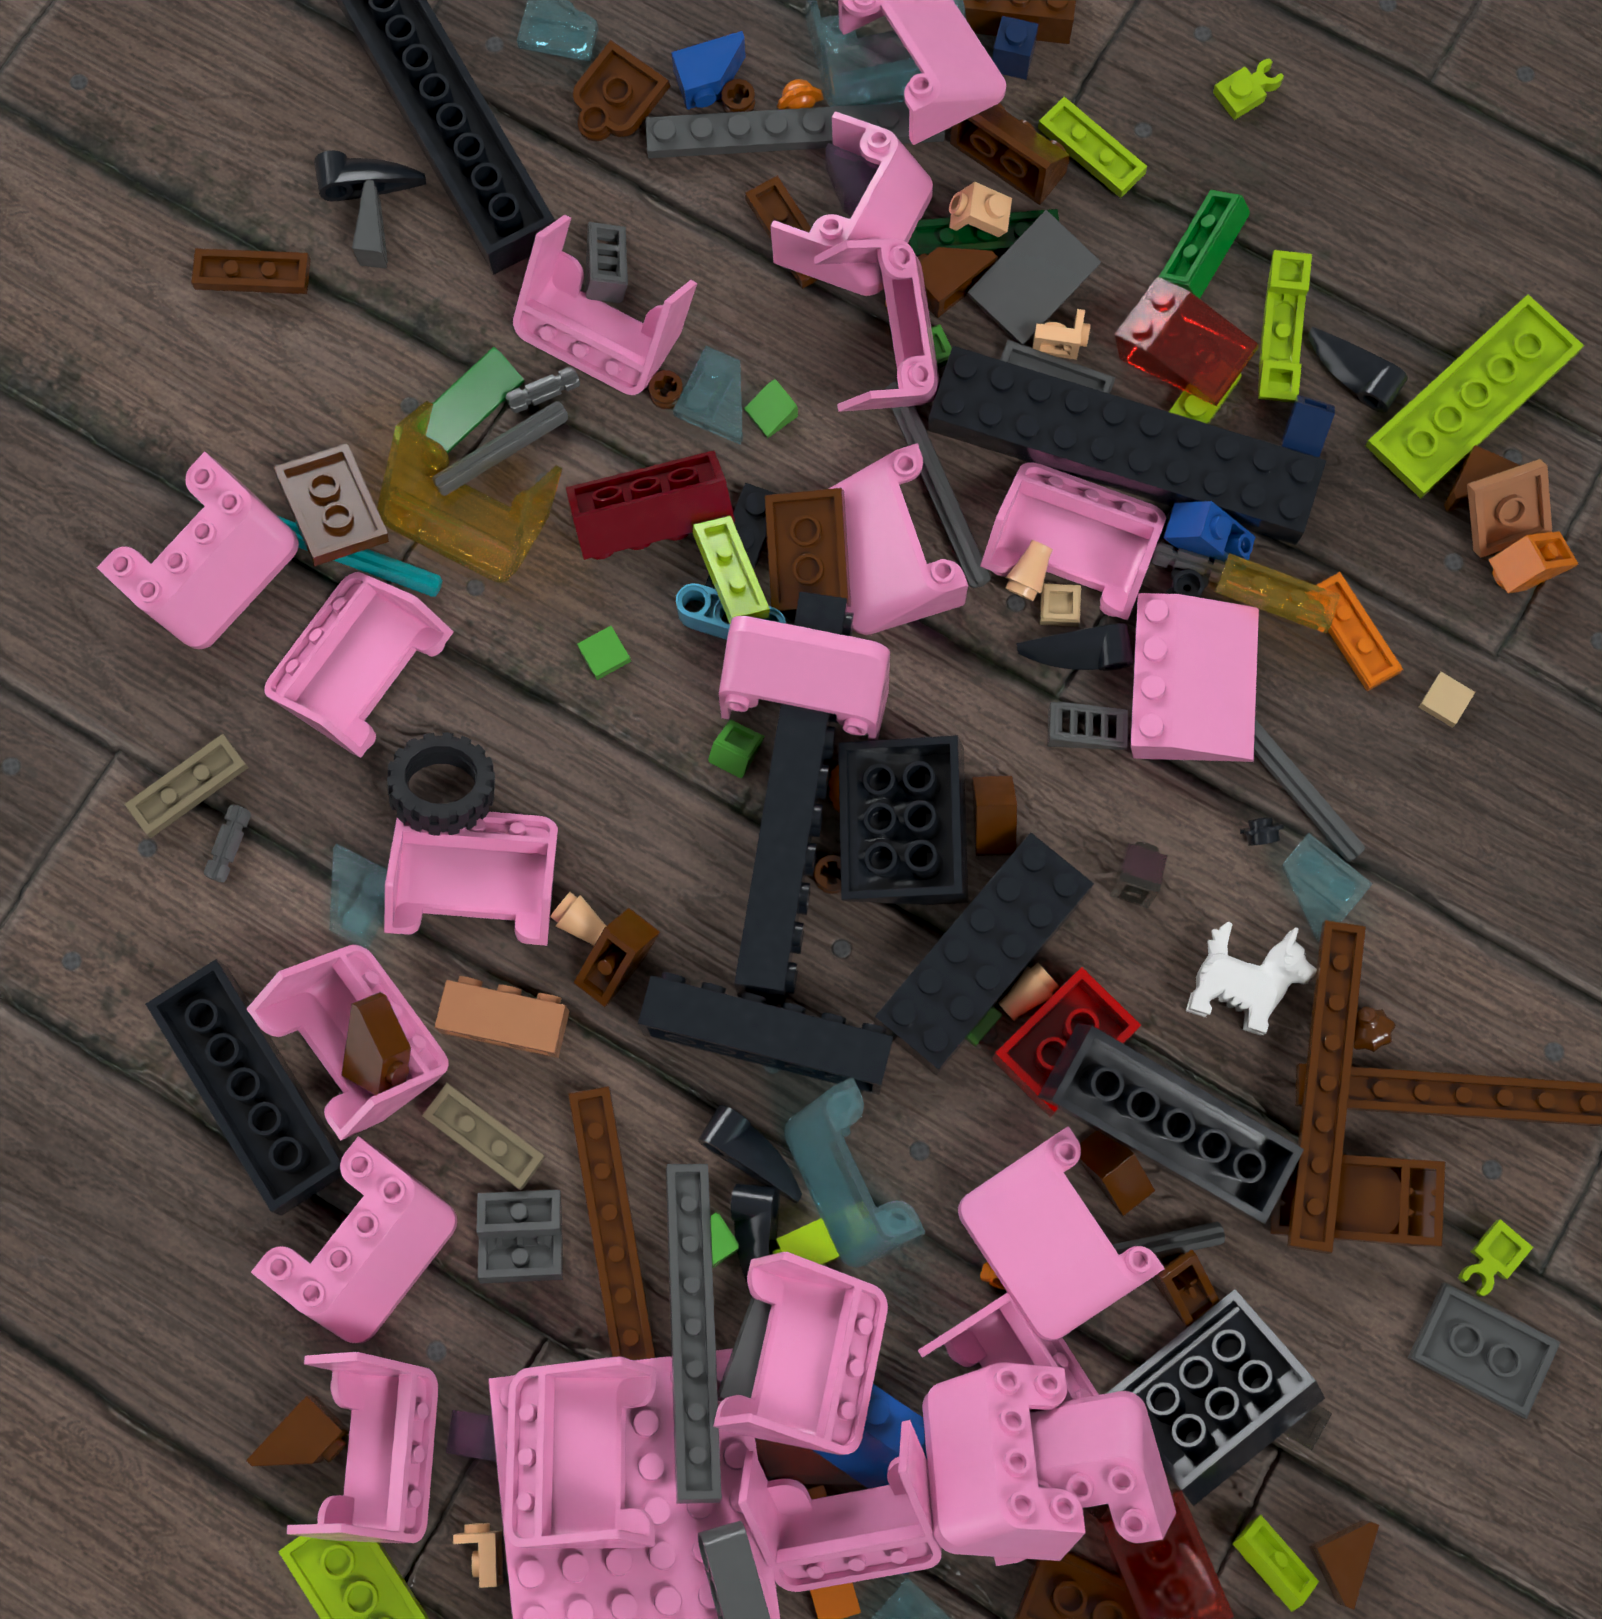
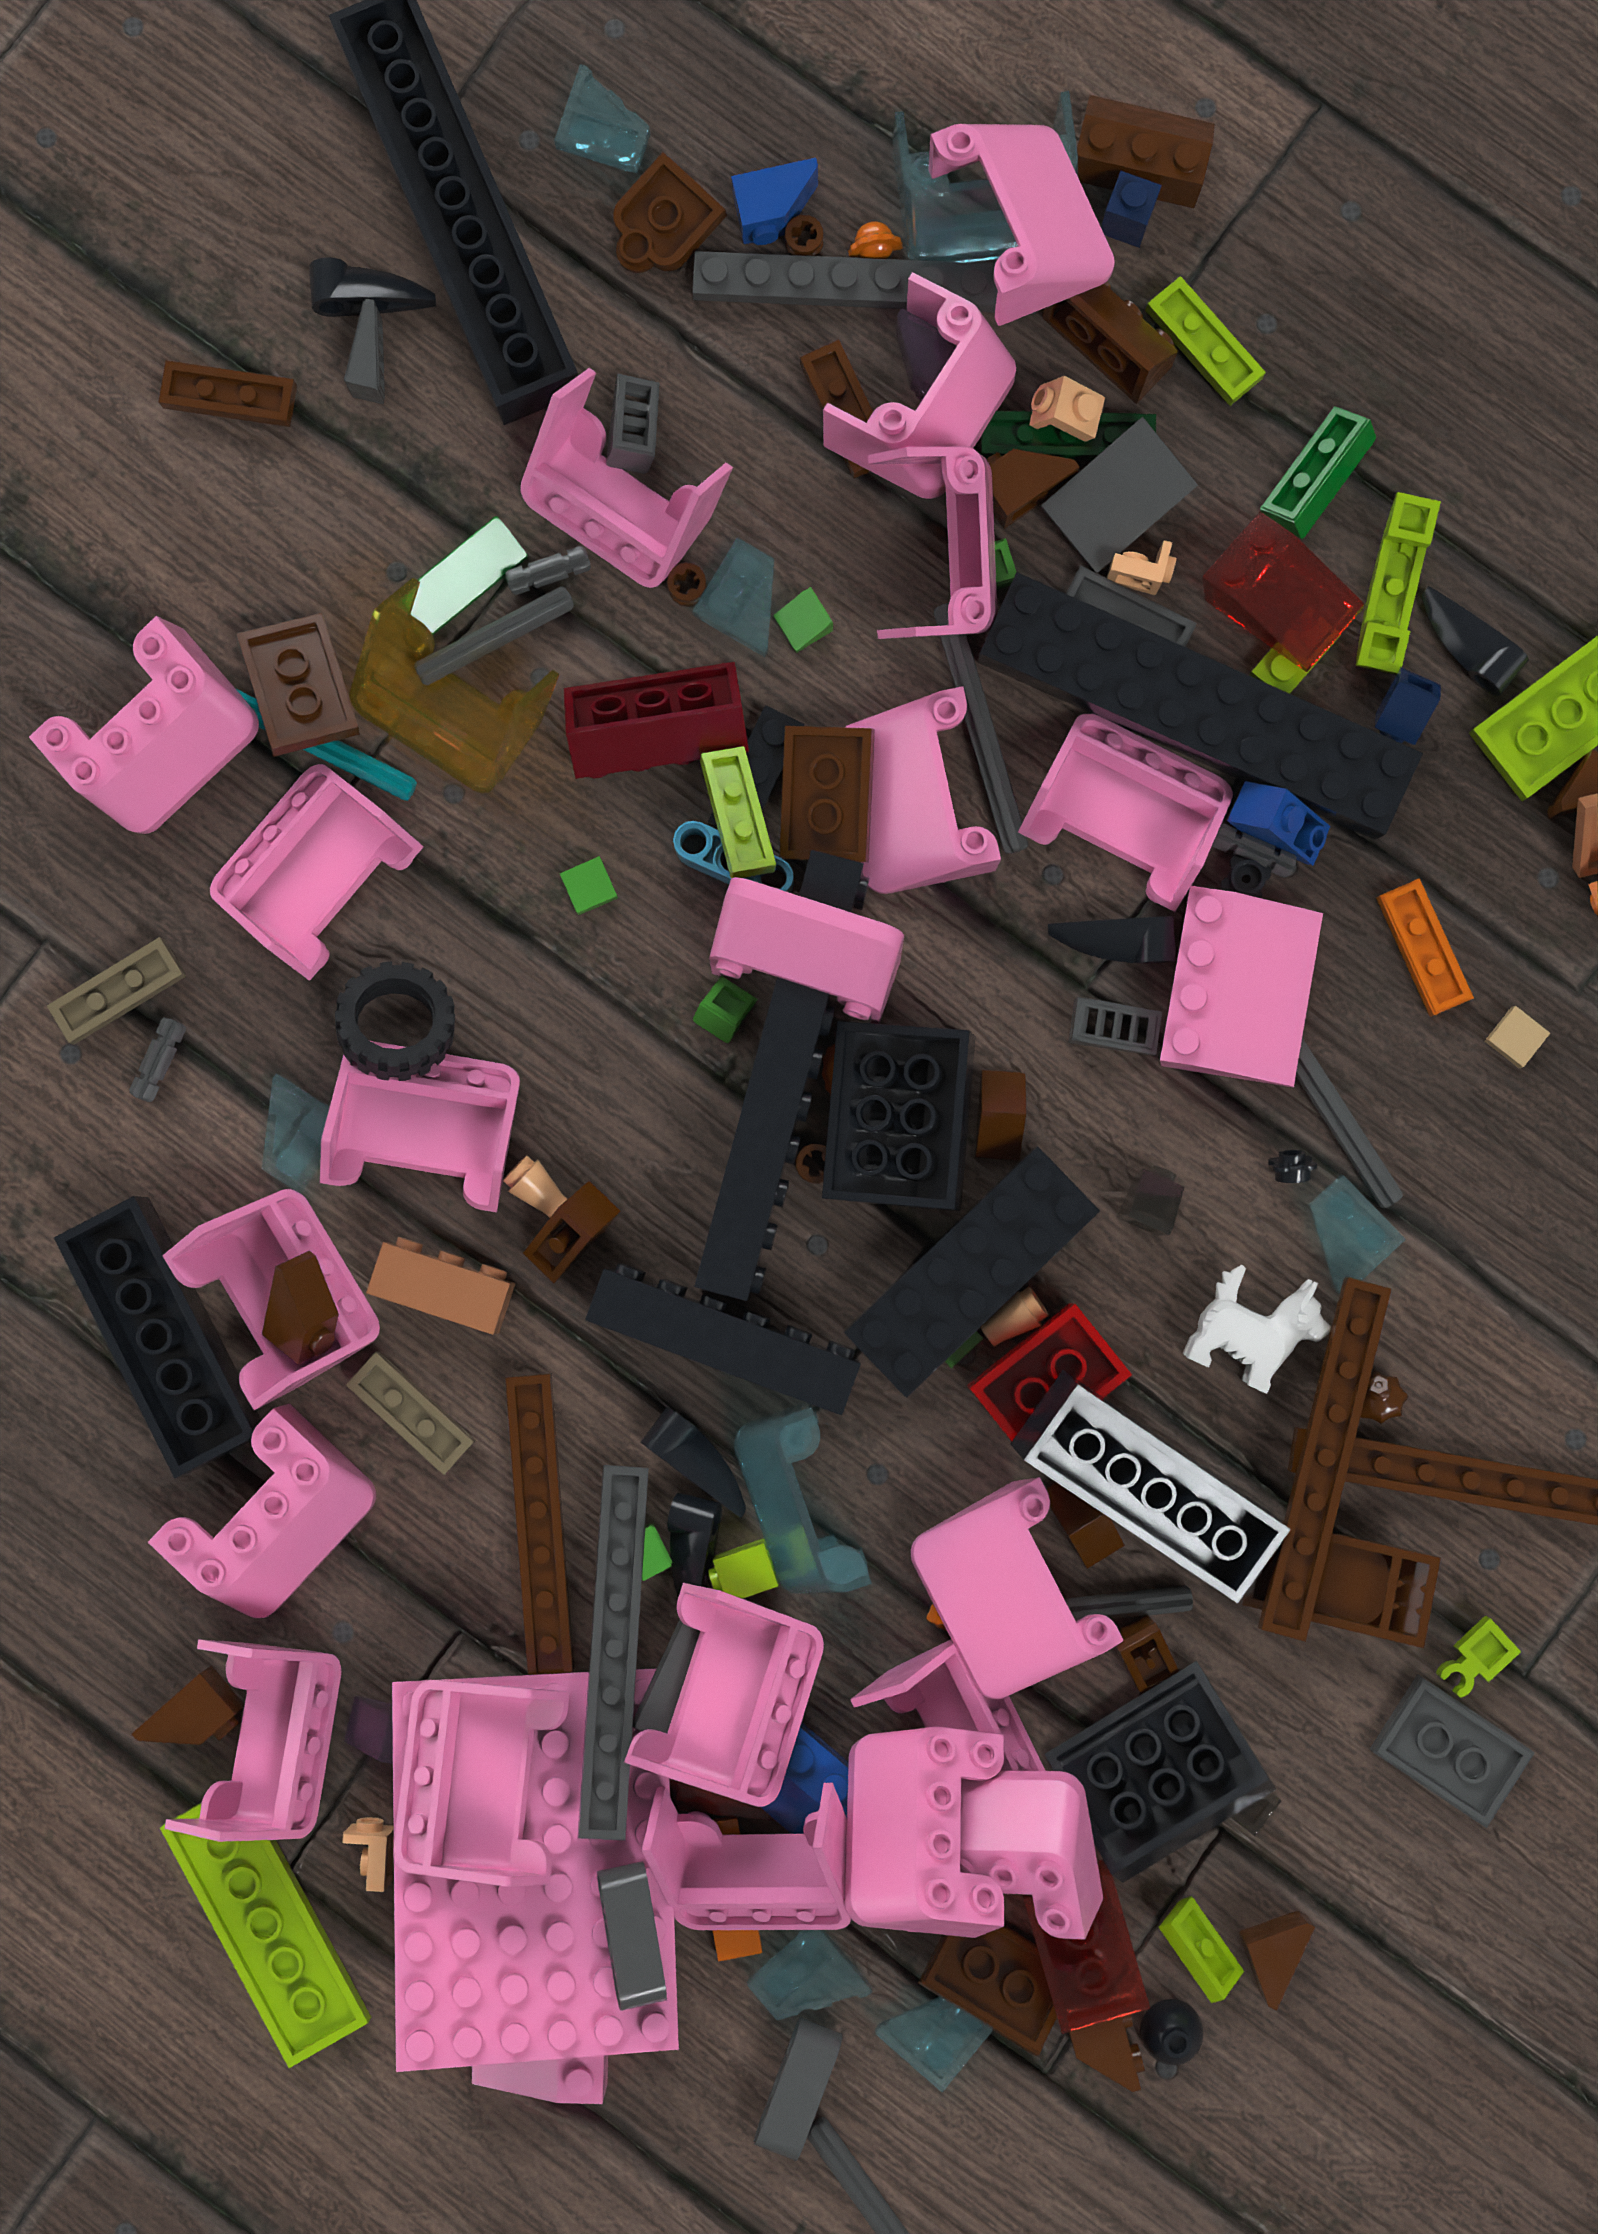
camera: 10 degrees right, 10 degrees up
dark grey slope [477,1190,563,1284] -> none
light nougat cone [1005,540,1053,601] -> none
tan tile [1040,584,1081,627] -> none
lime plate [1213,59,1284,120] -> none
clear yellow plate [1215,553,1340,633] -> none

